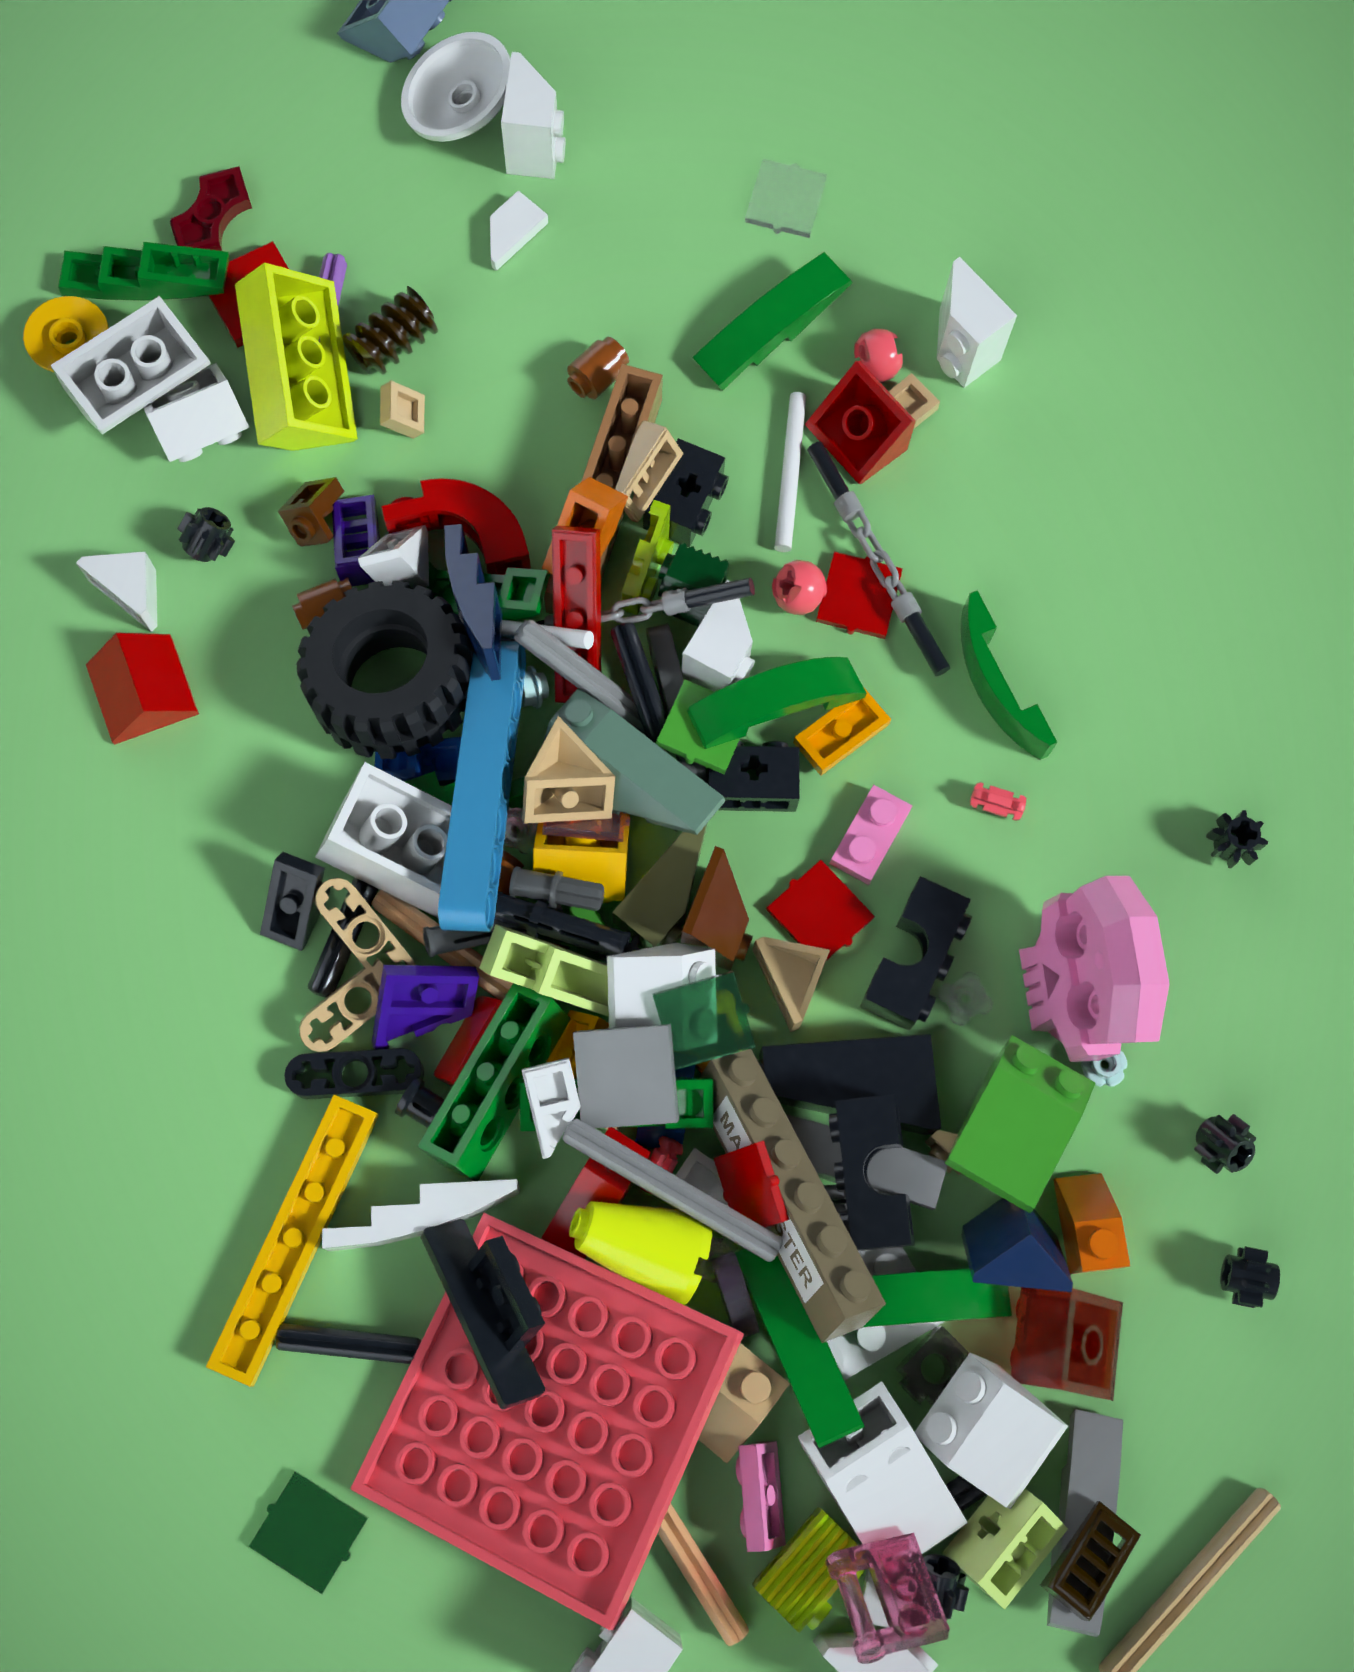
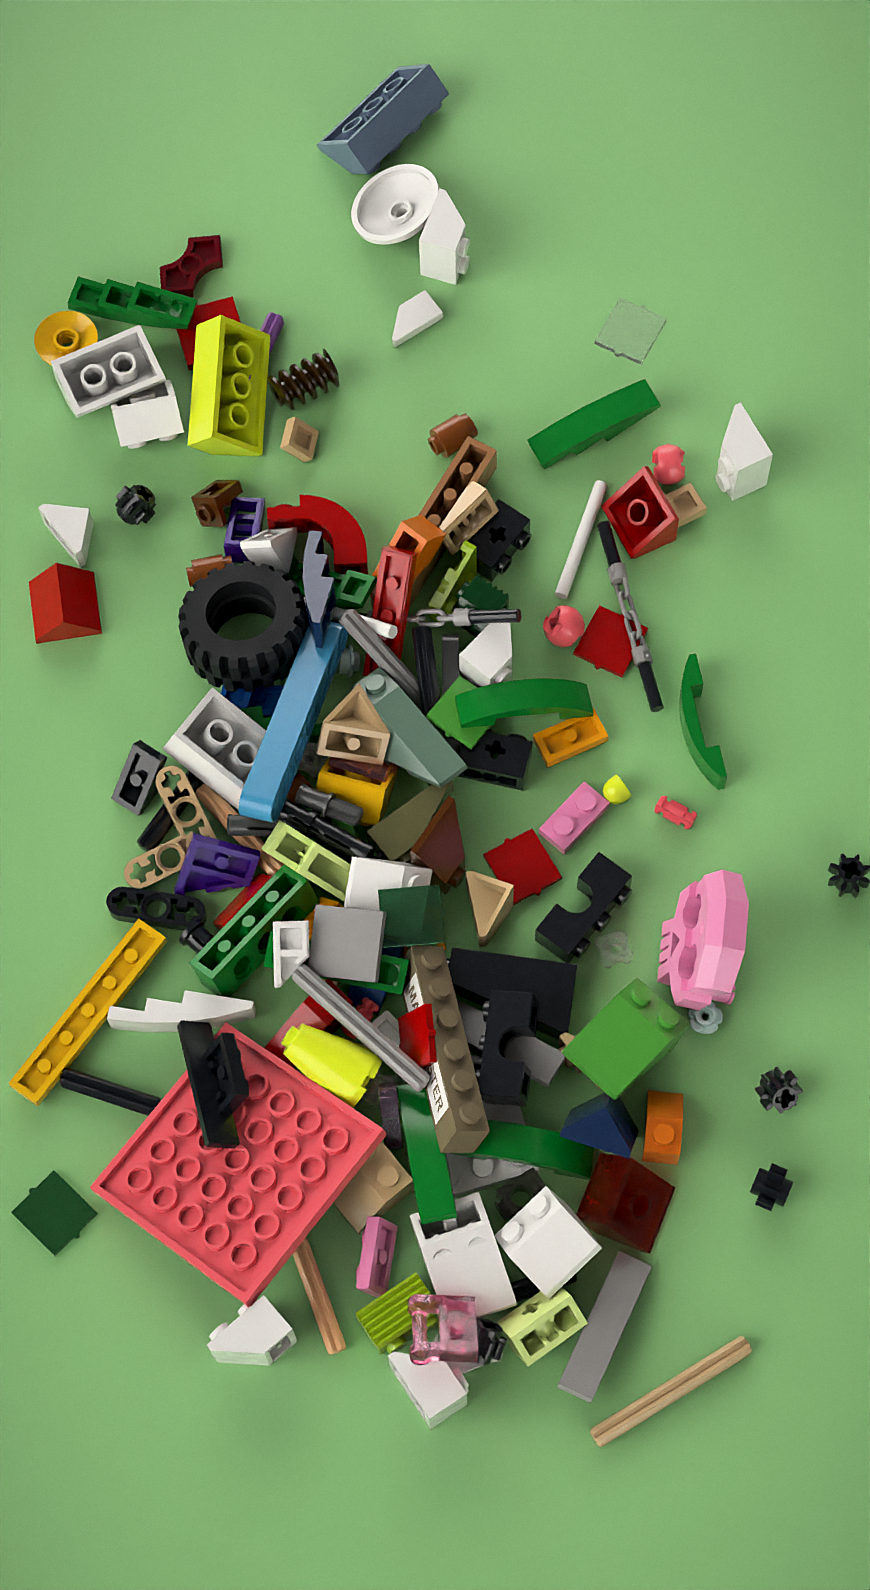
camera: 20 degrees right, 5 degrees down
dark brown slope [1040,1501,1141,1622] -> none
none -> neon yellow hinge [603,774,632,804]

